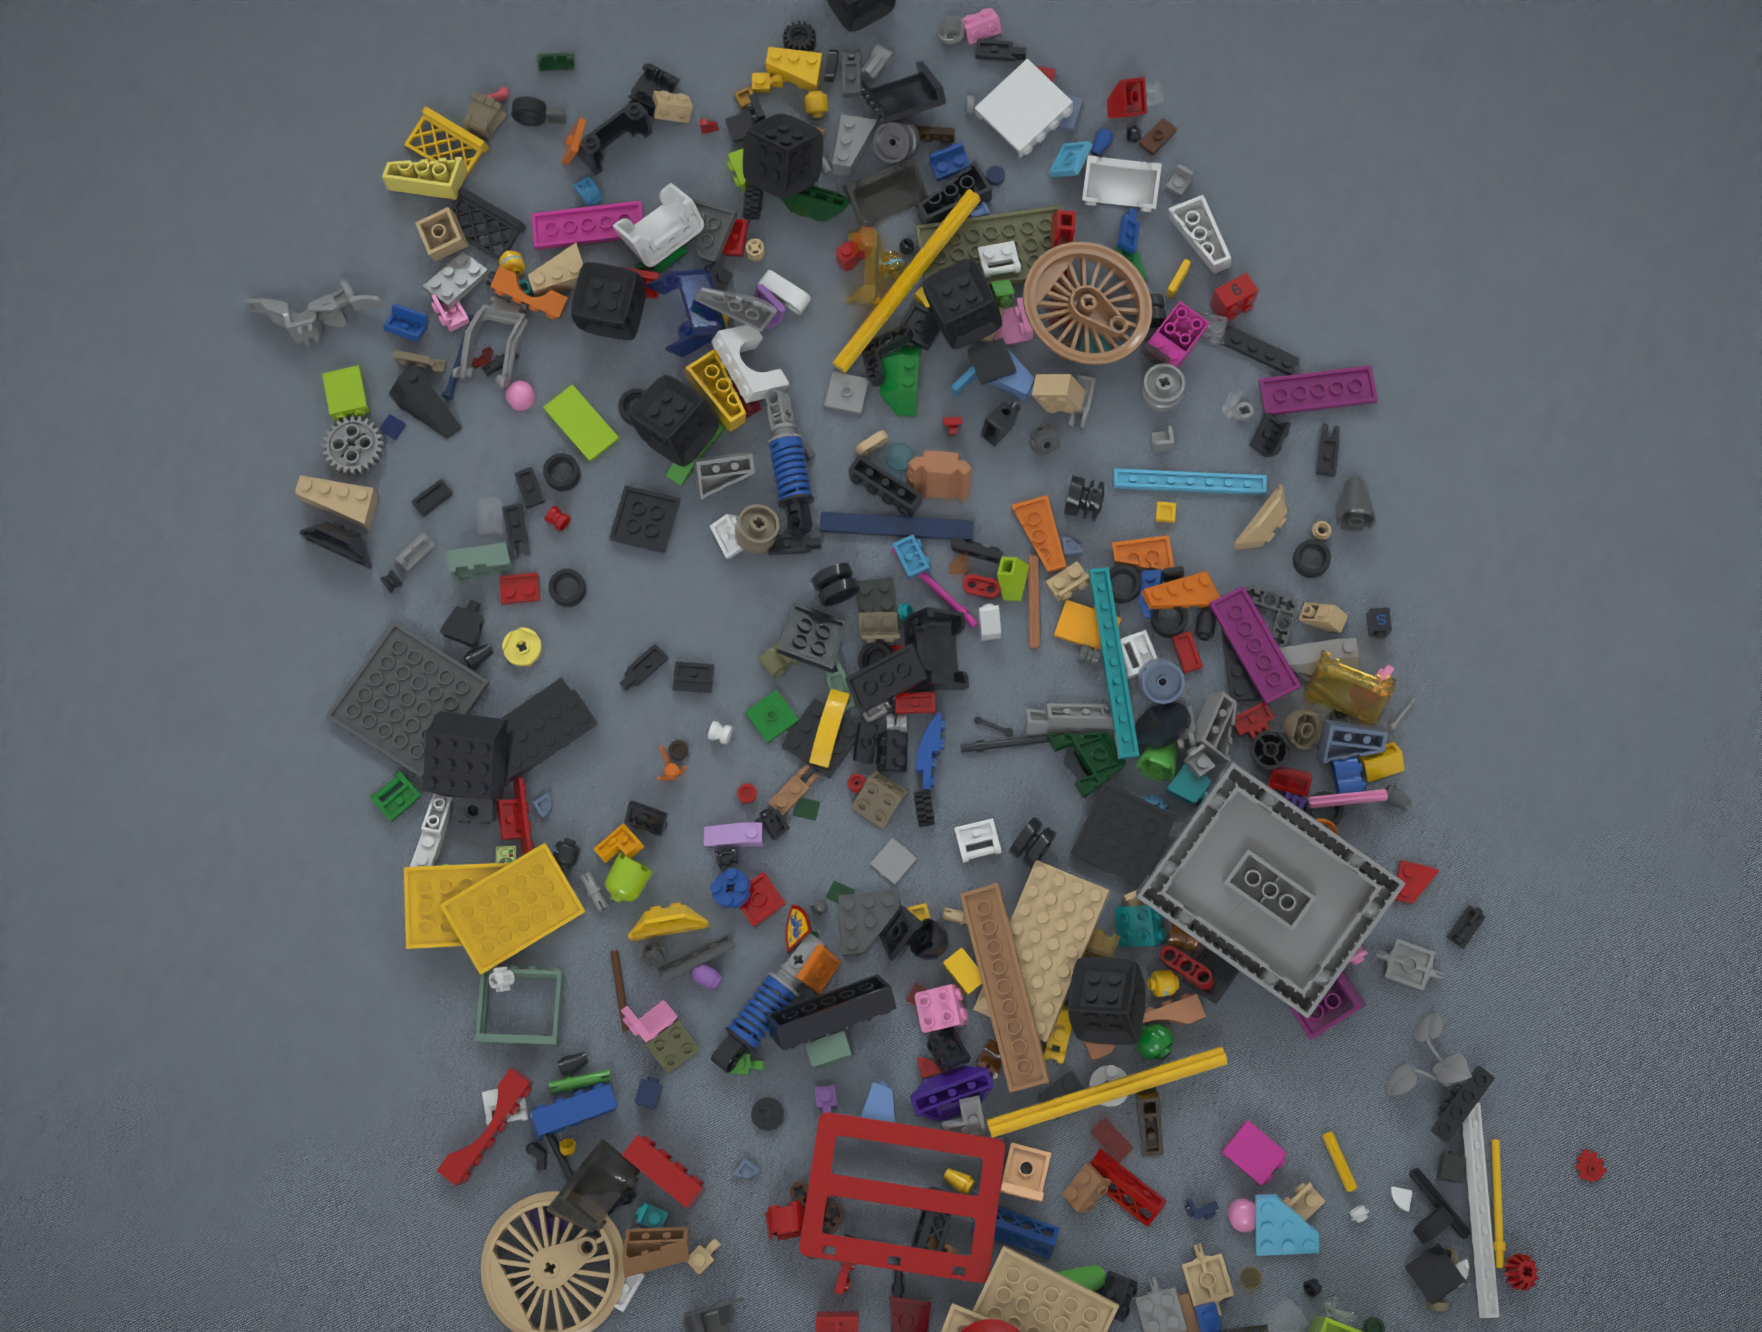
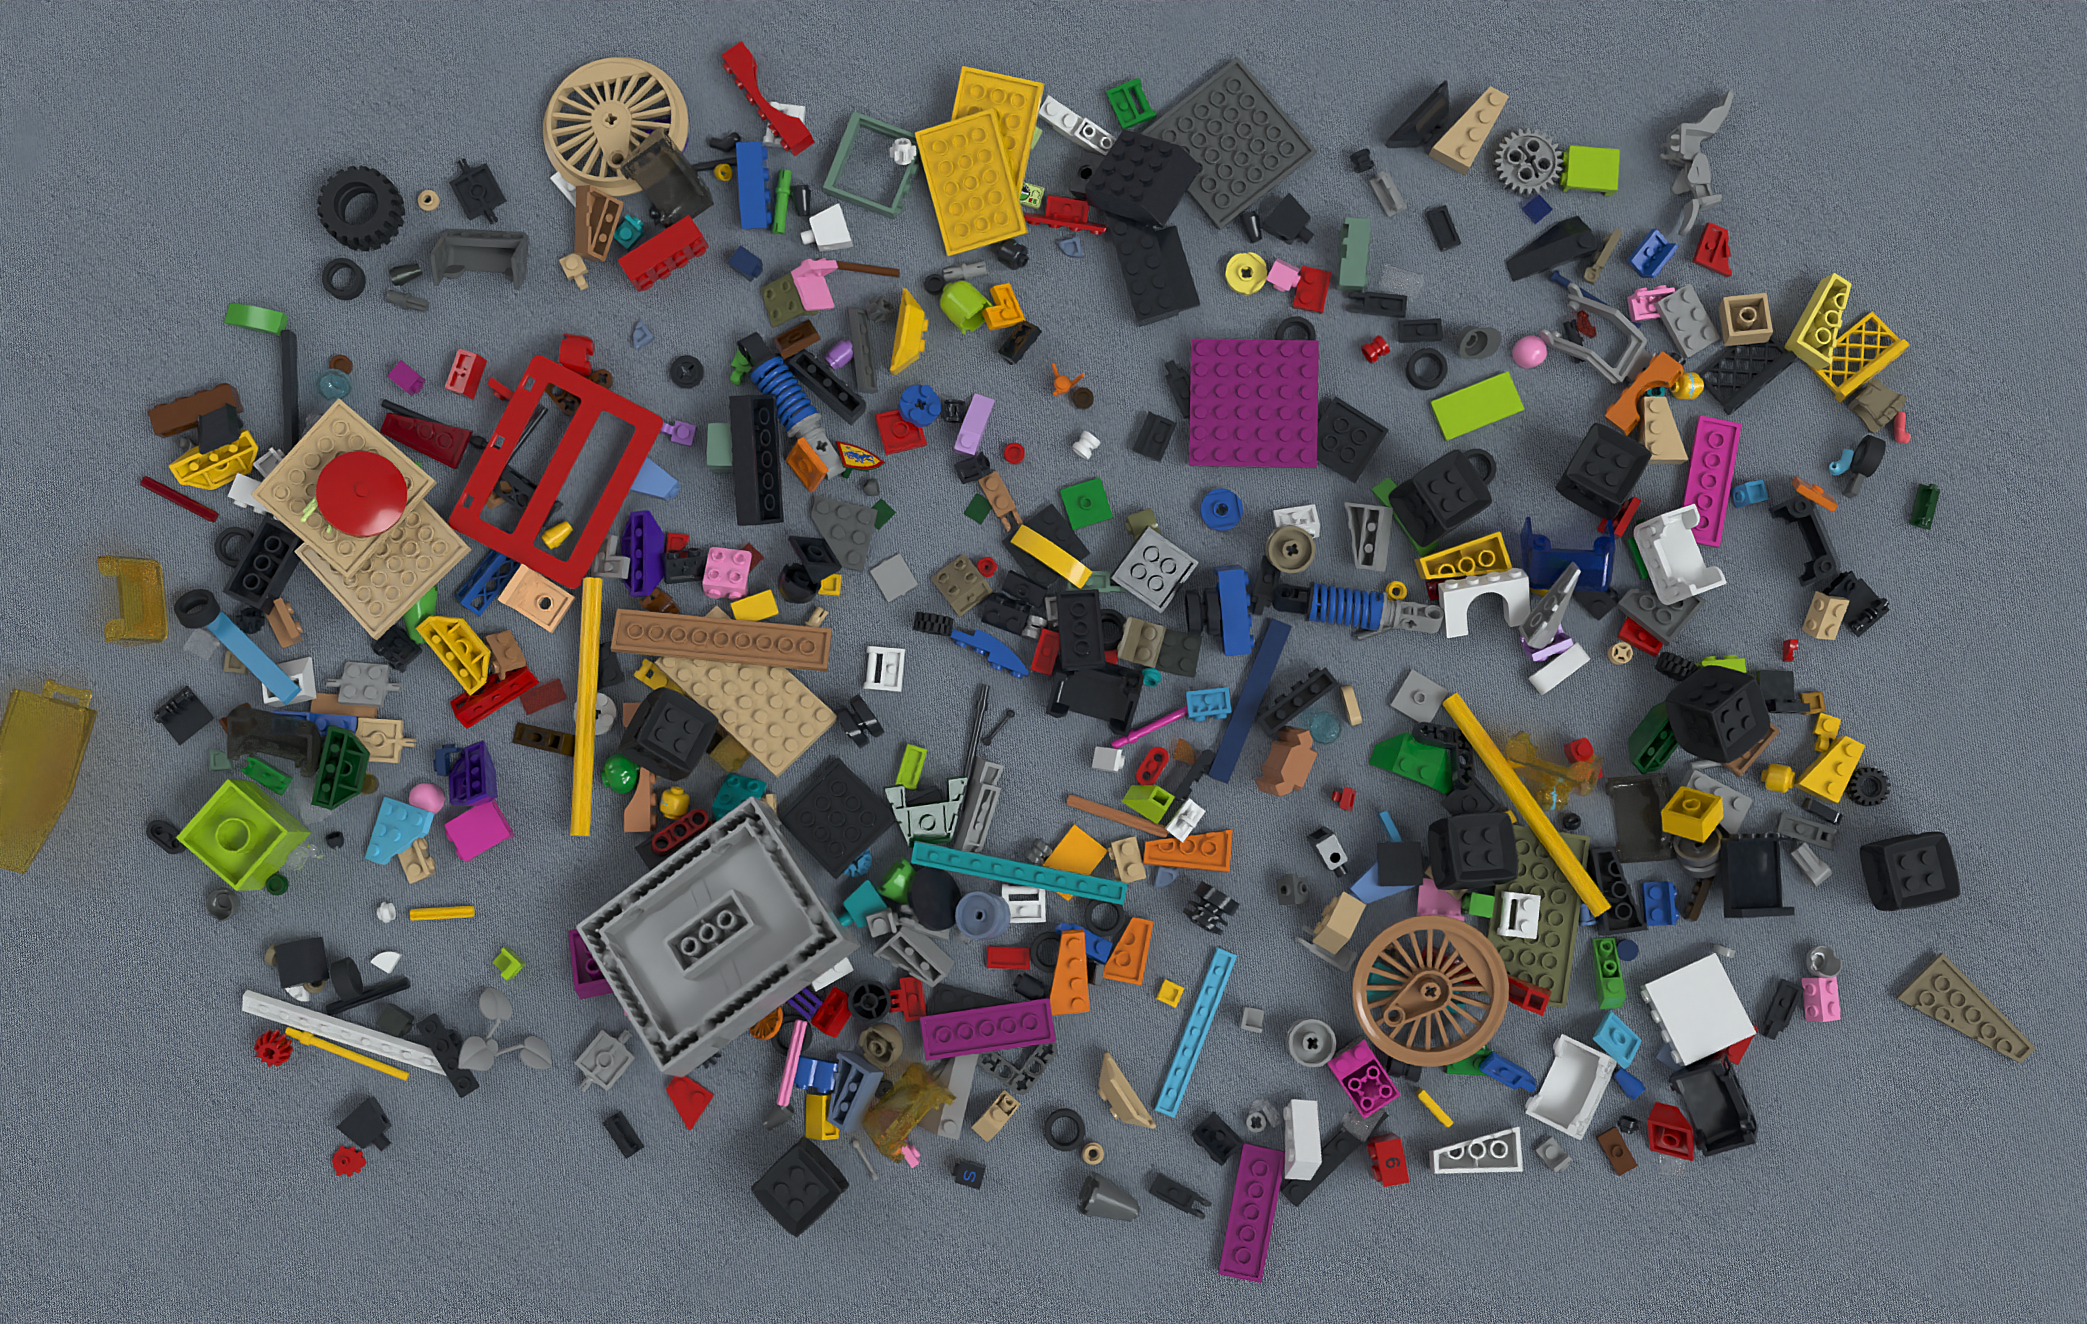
camera: 105 degrees right, 10 degrees up
none -> dark green wedge [311,724,371,810]
none -> black torso [336,1096,392,1152]
none -> yellow wedge [415,615,490,696]
none -> dark purple wedge [449,740,498,806]
none -> lime panel [493,946,526,981]
none -> black piece [751,1136,849,1238]
none -> reddish brown plate [773,320,821,359]
none -> black brick [789,349,866,426]
none -> white torso [800,204,853,251]
none -> lime plate [895,744,928,791]
none -> black plate [924,274,945,296]
none -> white hips [1165,798,1206,842]
none -> magenta plate [1189,339,1319,468]
none -> blue plate [1200,488,1243,532]
none -> blue wedge [1214,564,1254,656]
none -> bright pink brick [1266,258,1301,292]
none -> white wedge [1283,1099,1322,1180]
none -> yellow plate [1385,581,1407,601]
none -> dark grey piece [1454,326,1501,359]
none -> bright green slope [1593,938,1626,1009]
none -> yellow brick [1661,786,1724,843]
none -> black windscreen [1669,1051,1758,1157]
none -> red wing [1692,222,1732,278]
none -> medium azure arm [1829,449,1854,475]

